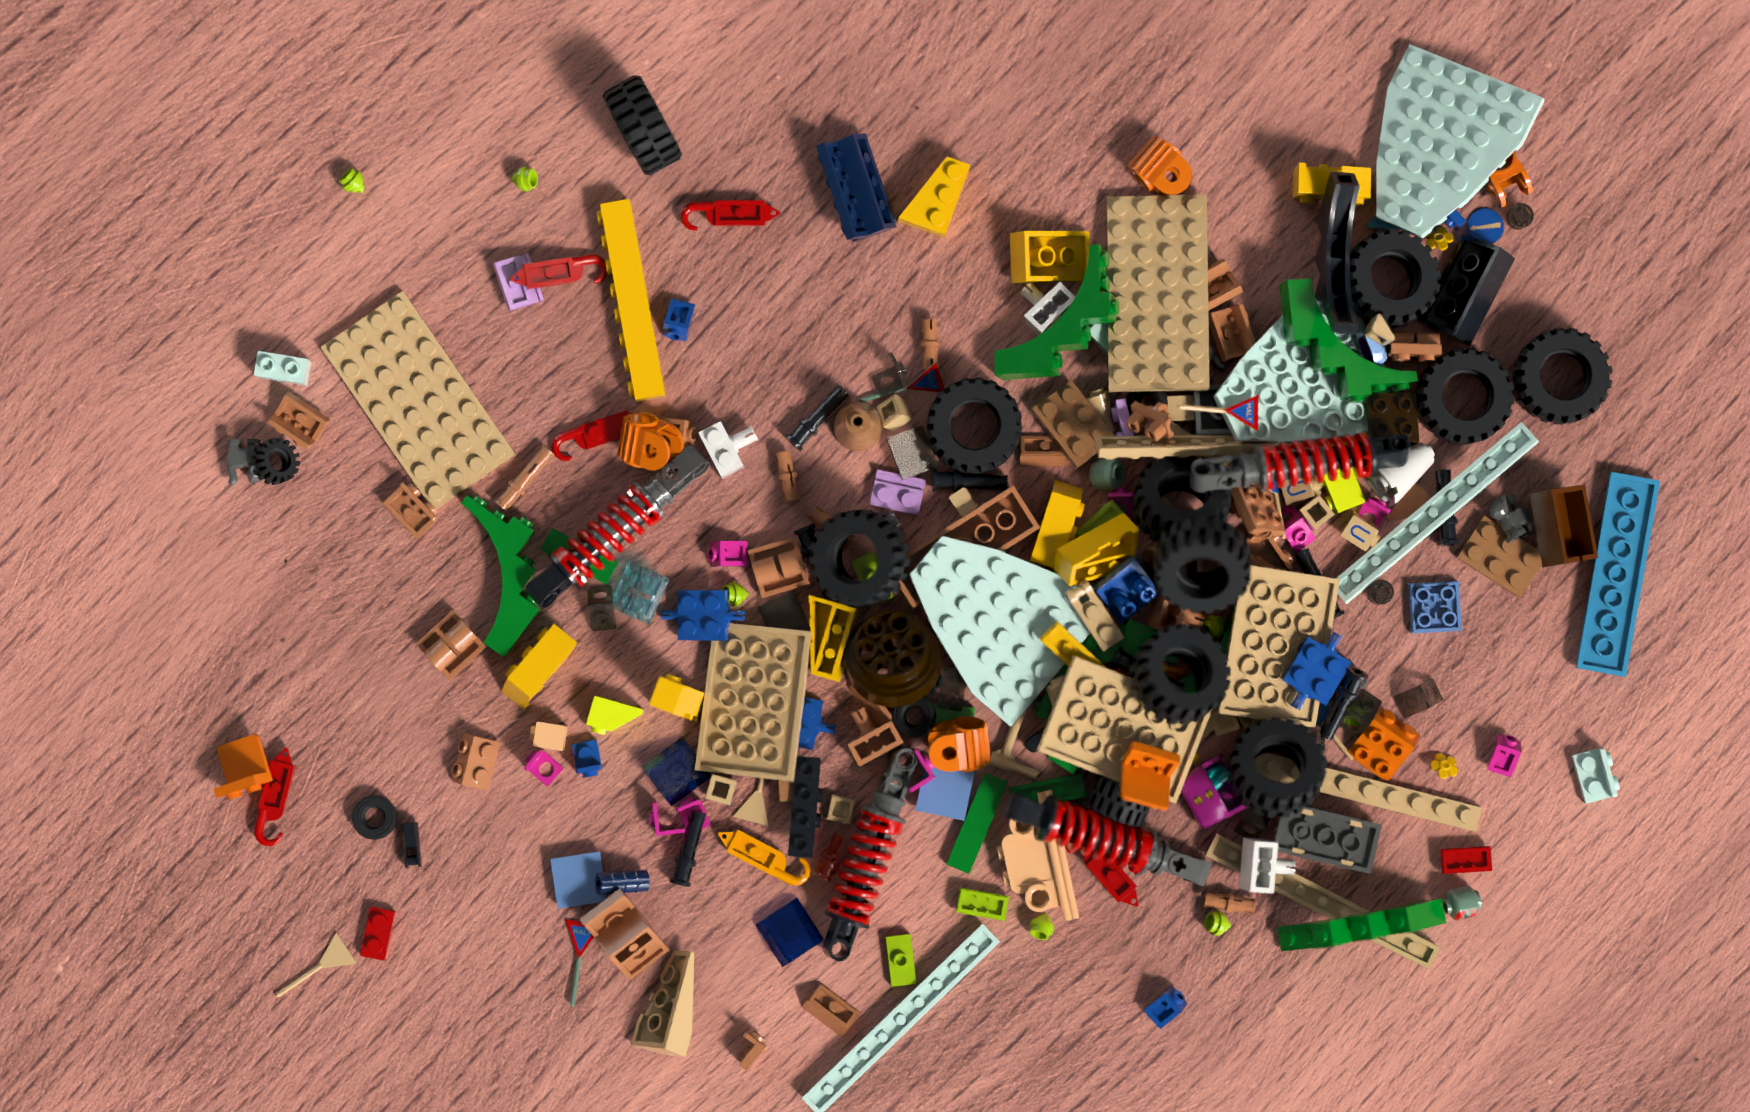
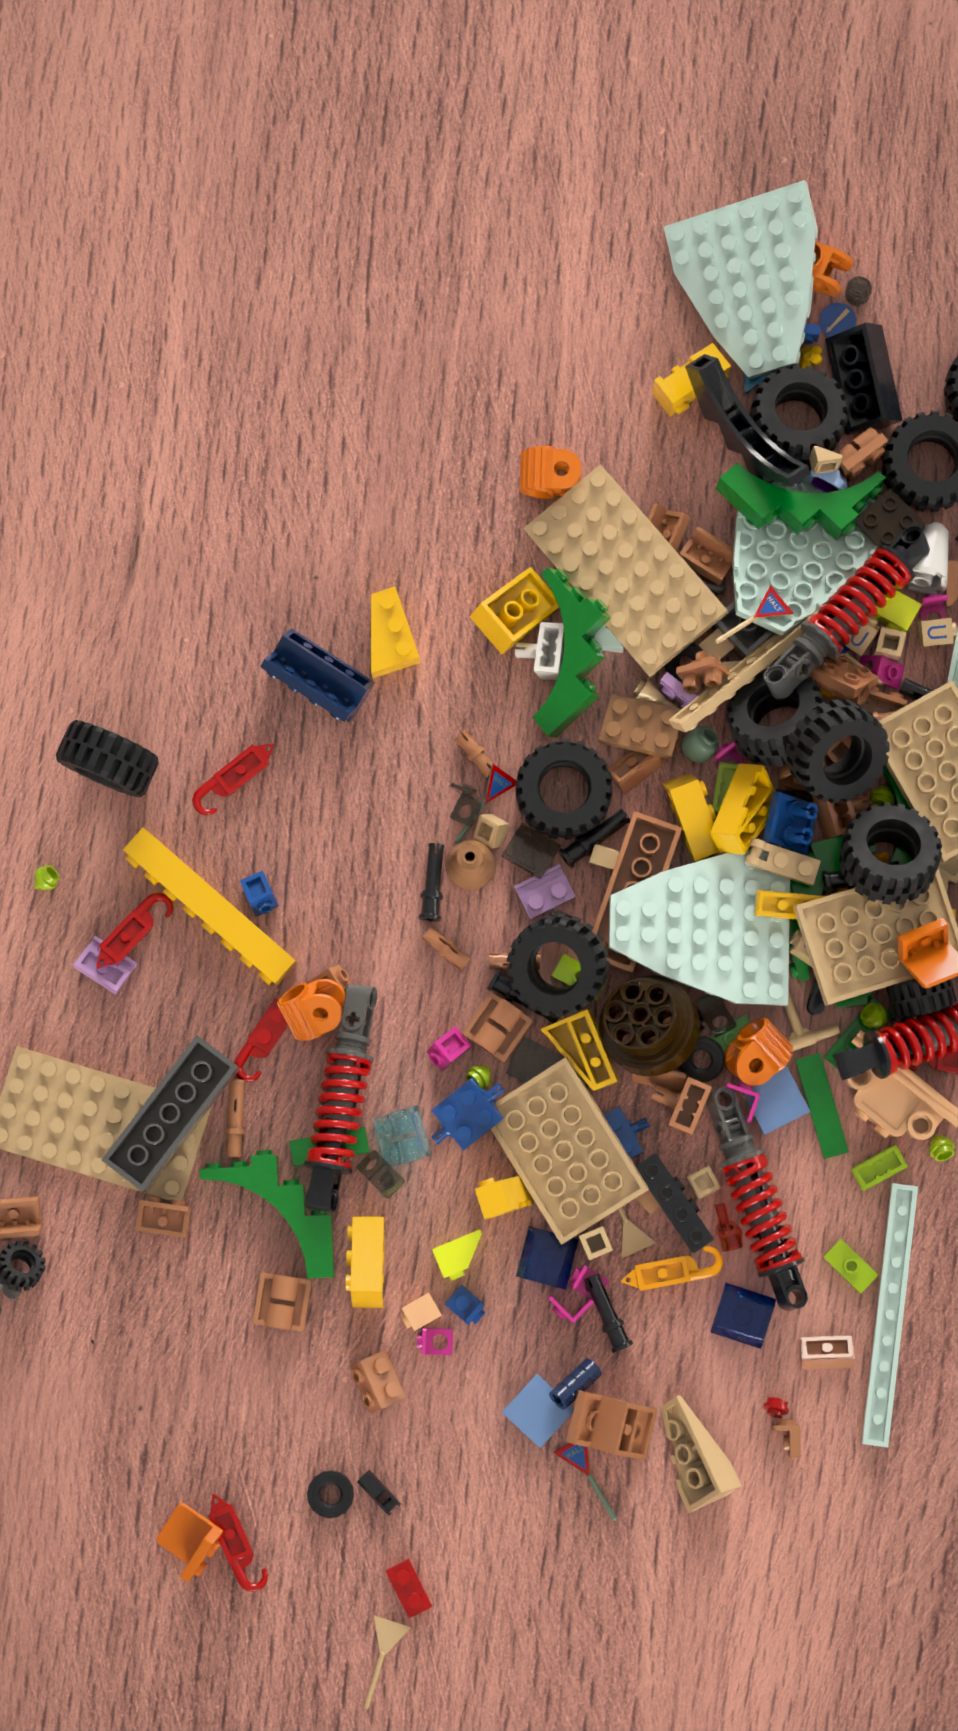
camera: 30 degrees left, 5 degrees down
white brick [698,421,758,479] -> none
none -> dark grey brick [101,1035,240,1192]
none -> red plate [763,1397,789,1418]
none -> lime plate [860,1003,887,1028]

